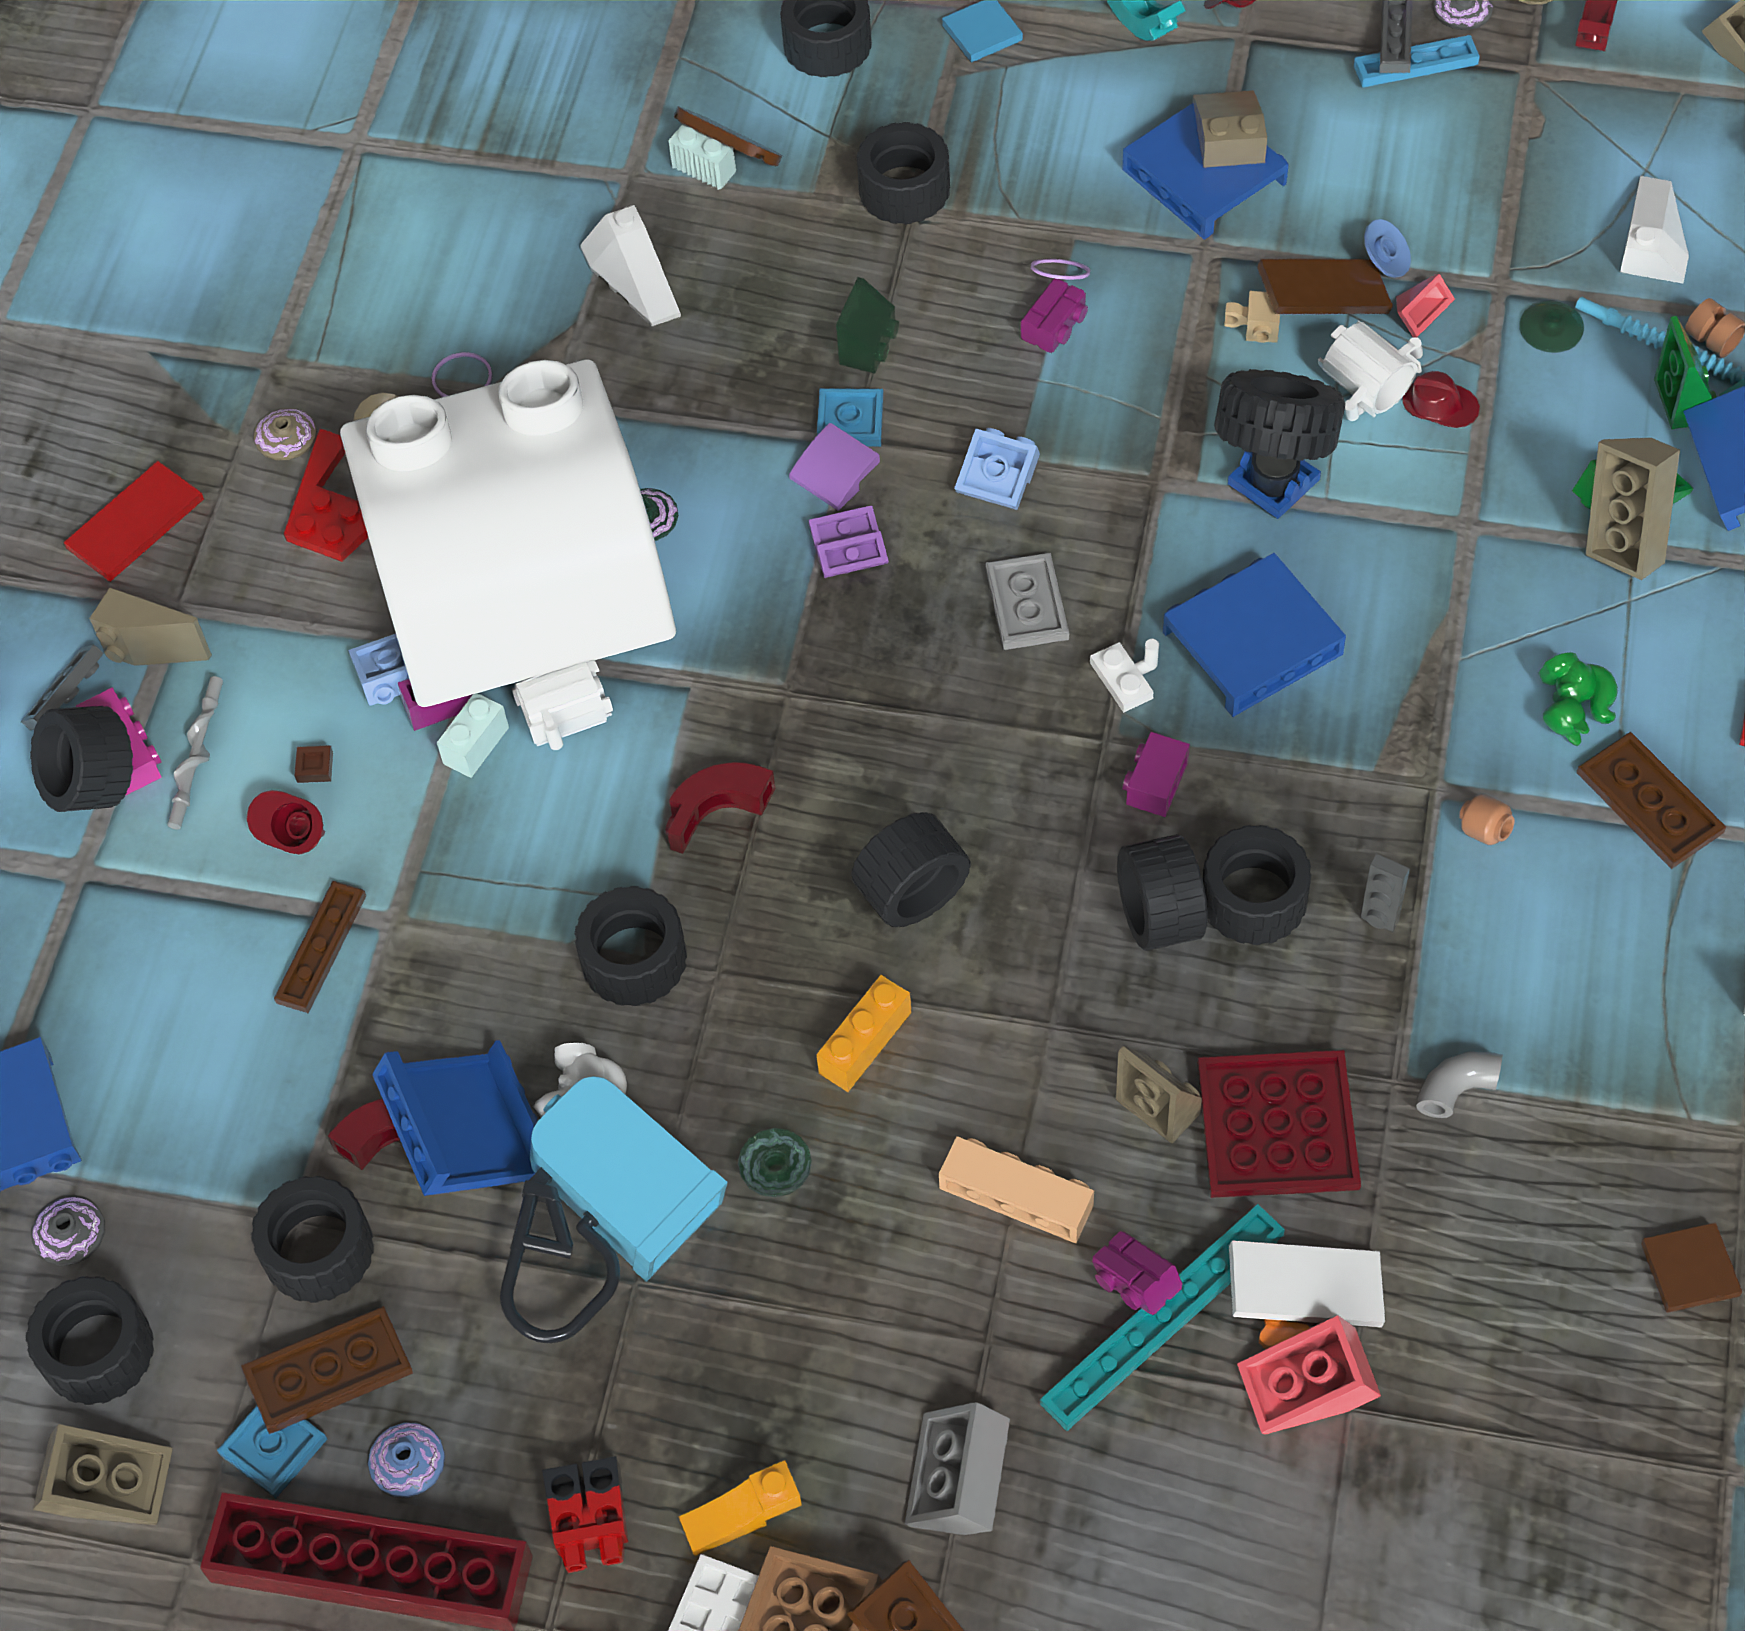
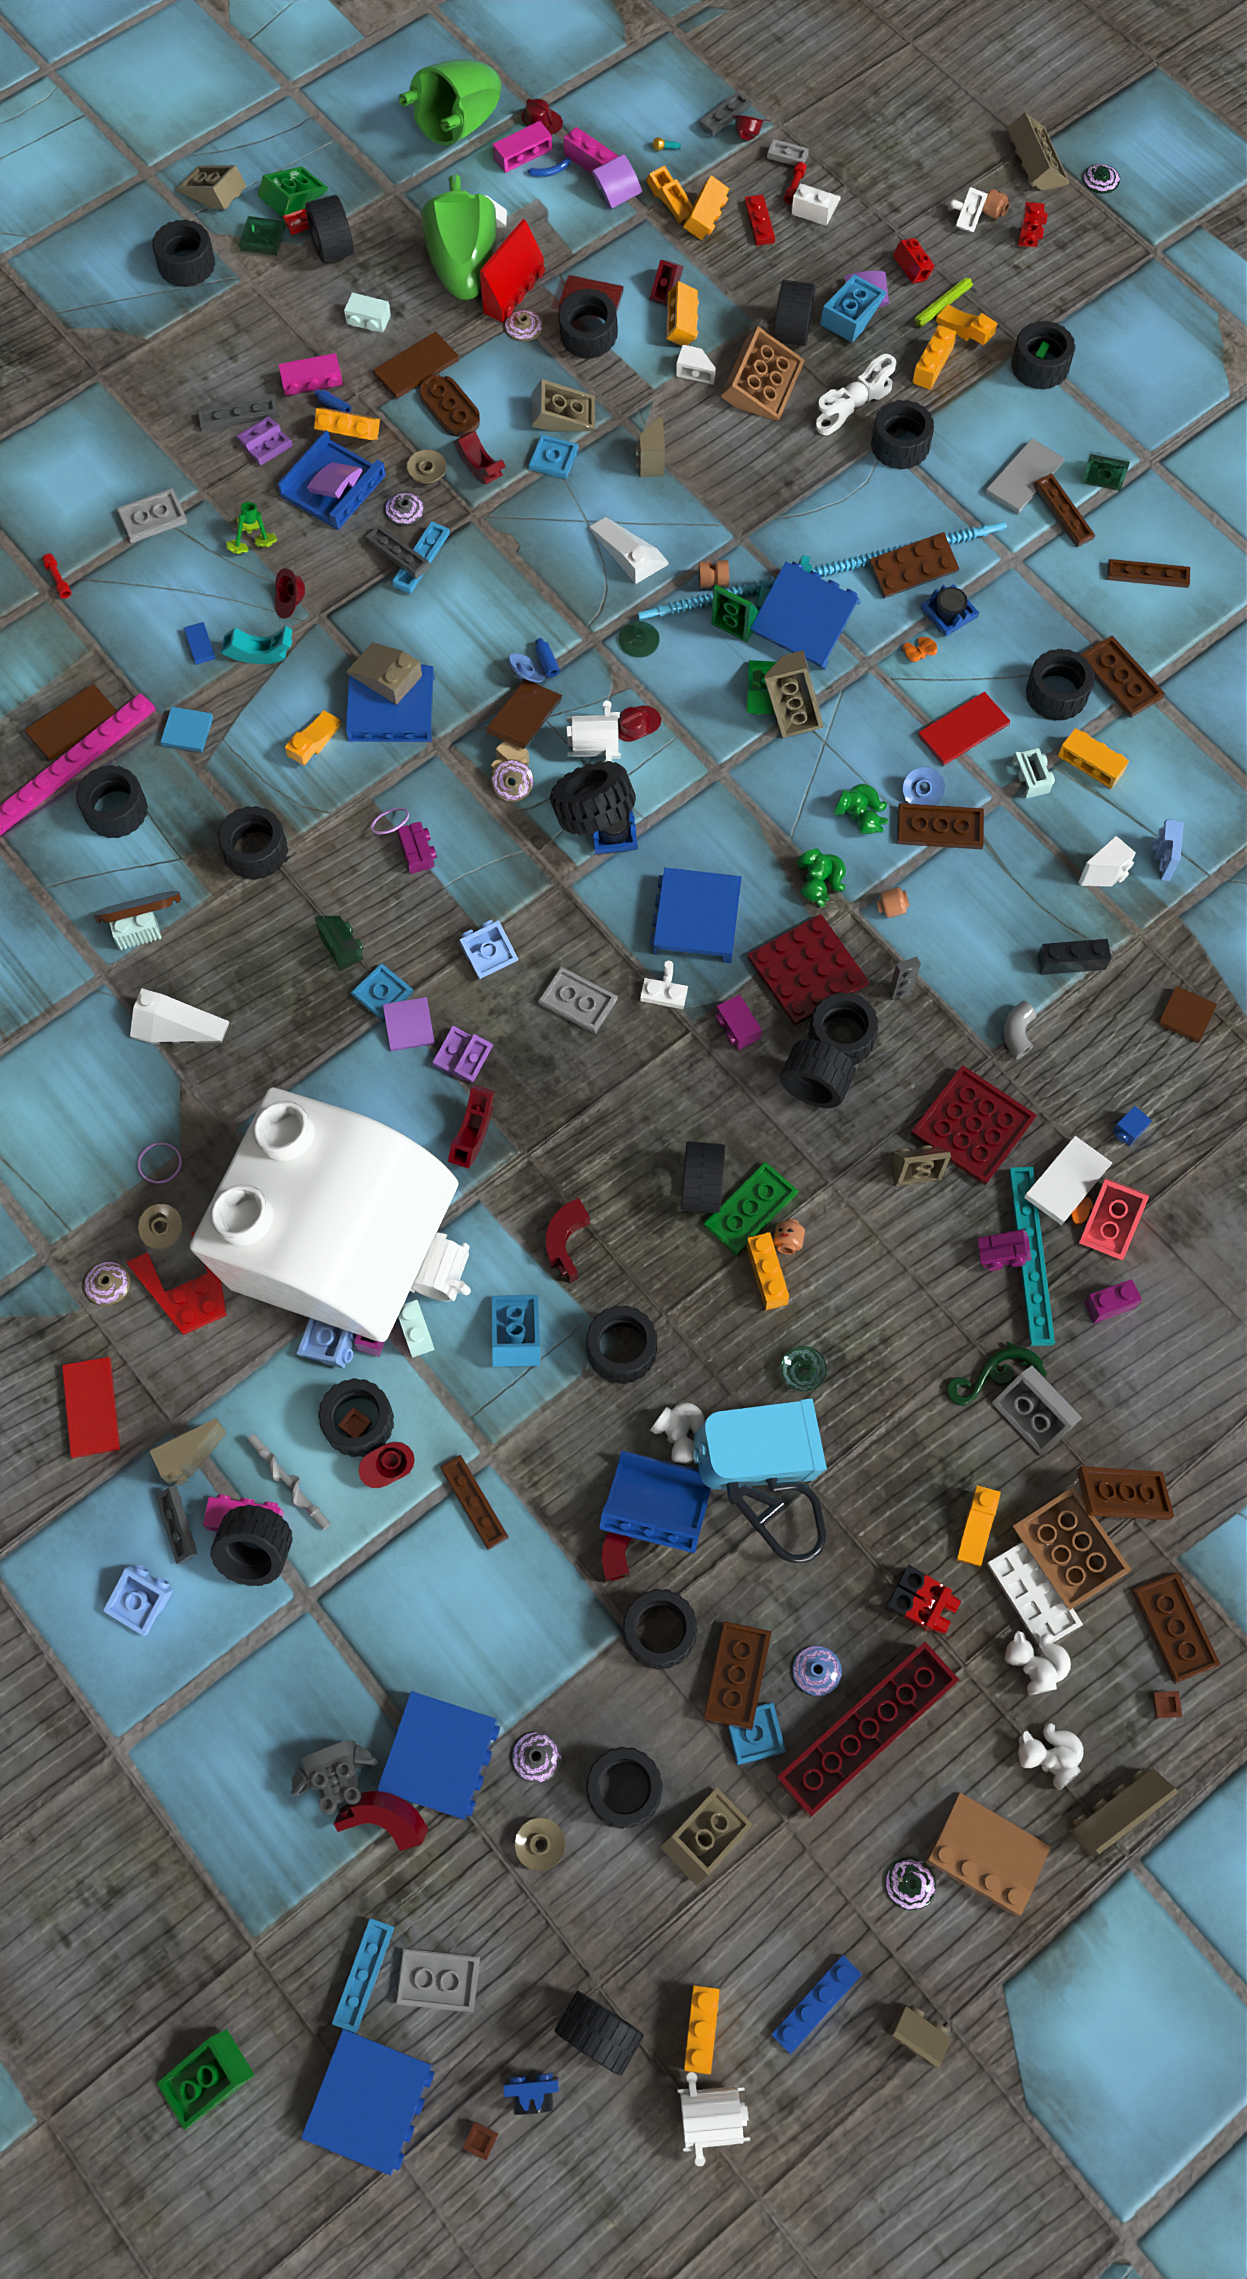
camera: 55 degrees left, 10 degrees up
light nougat brick [939,1136,1094,1243] -> none
coral slope [1396,274,1455,338] -> none
none -> light orange slope [285,710,342,766]
none -> black tyre [318,1378,394,1457]
none -> dark red arch [448,1084,495,1169]
none -> dark azure slope [491,1295,540,1367]
none -> dish [492,759,534,802]
none -> dark azure tile [528,434,579,479]
none -> blue cylinder [535,638,560,678]
none -> green tile [703,1162,799,1256]
none -> dark red plate [747,914,869,1026]
none -> nougat head [773,1218,805,1255]
none -> green animal [796,848,846,908]
none -> medium blue dish [903,766,945,805]
none -> dark green plant [946,1342,1048,1406]
none -> black brick [1038,939,1111,975]
none -> magenta brick [1084,1279,1142,1323]
none -> blue brick [1113,1106,1152,1146]

